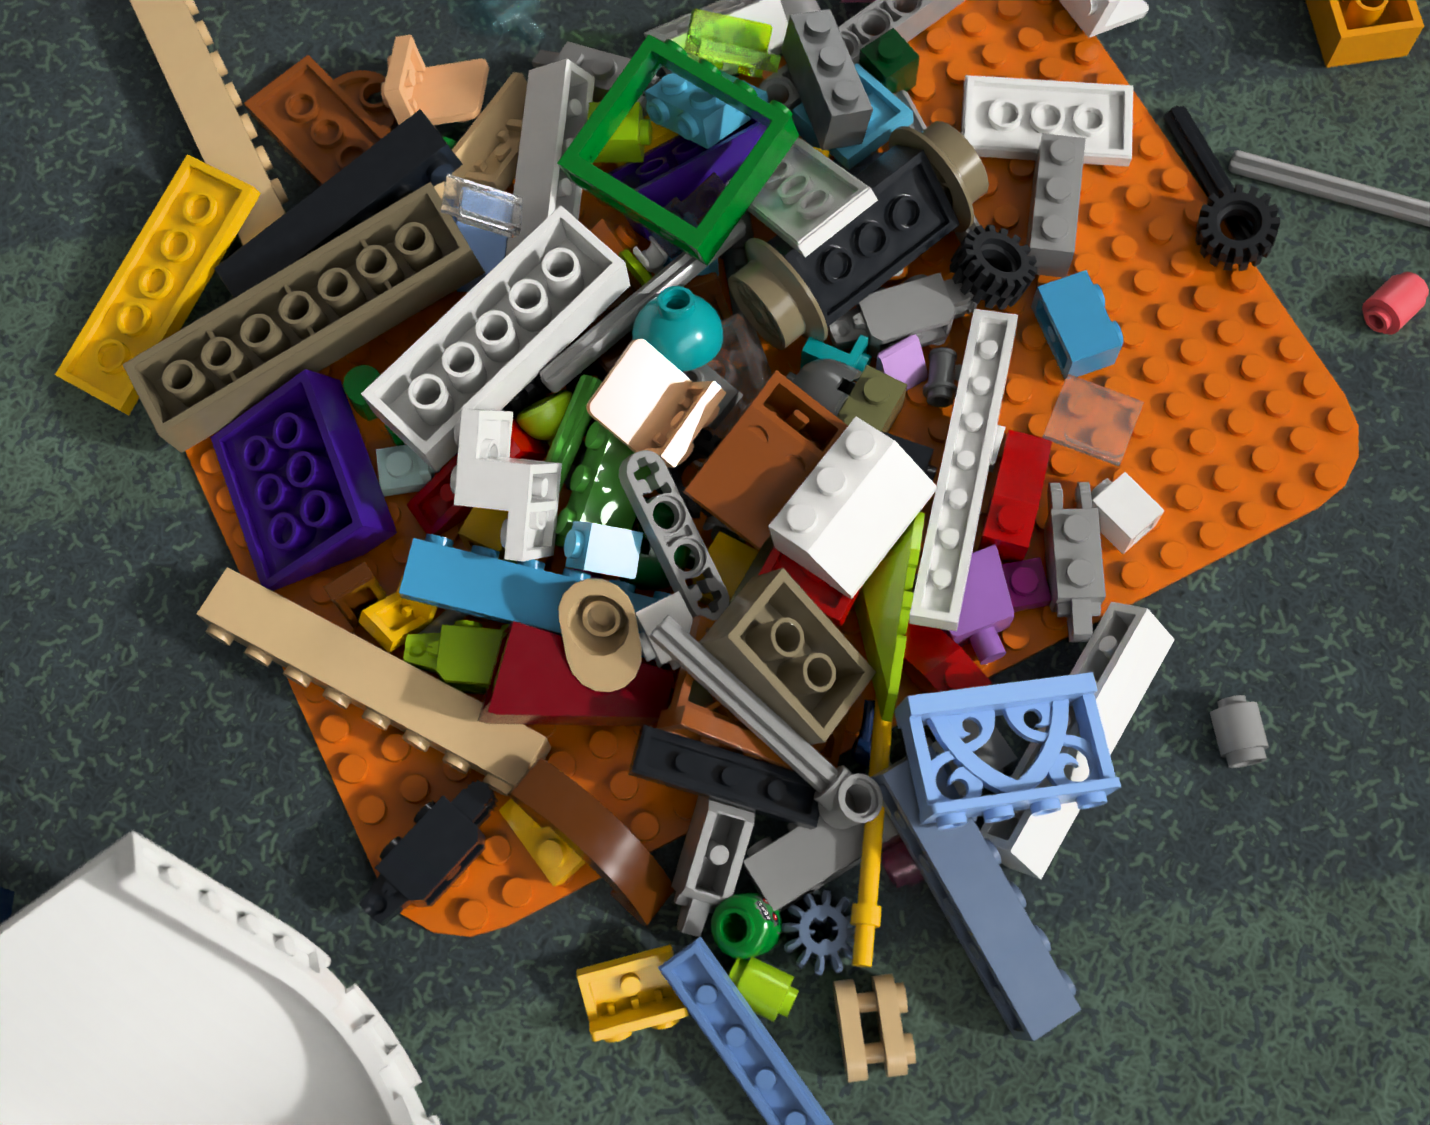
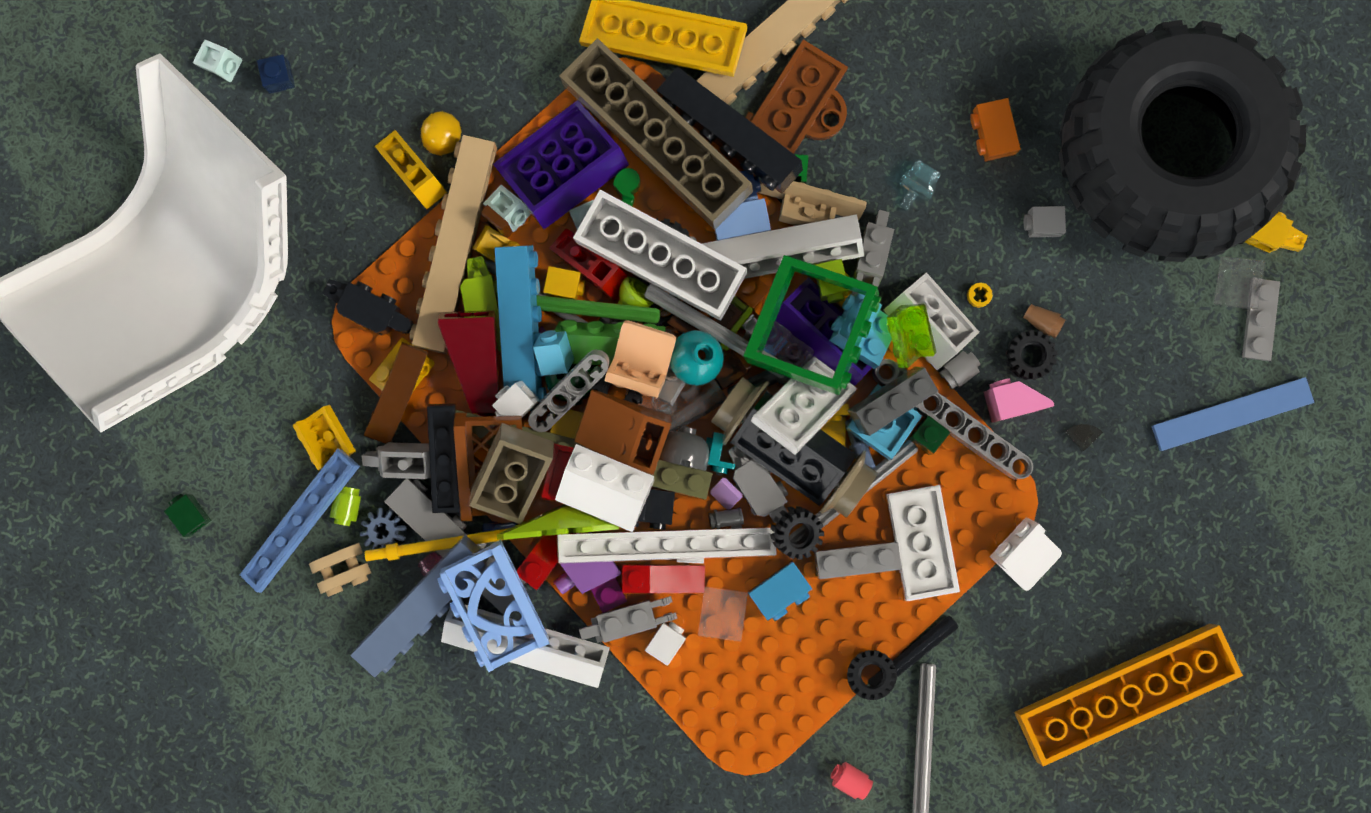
camera: 65 degrees right, 15 degrees up
light nougat bracket [381,34,489,125] -> none
clear piece [440,173,523,238] -> none
white bracket [450,408,562,561] -> none
tan piece [558,578,642,692] -> none
light grey piece [649,615,883,829] -> none
green head [711,893,782,959] -> none
light grey brick [1210,695,1269,768] -> none
none -> yellow slope [375,130,447,209]
none -> yellow hair [421,111,462,156]
none -> light aqua bracket [483,185,531,232]

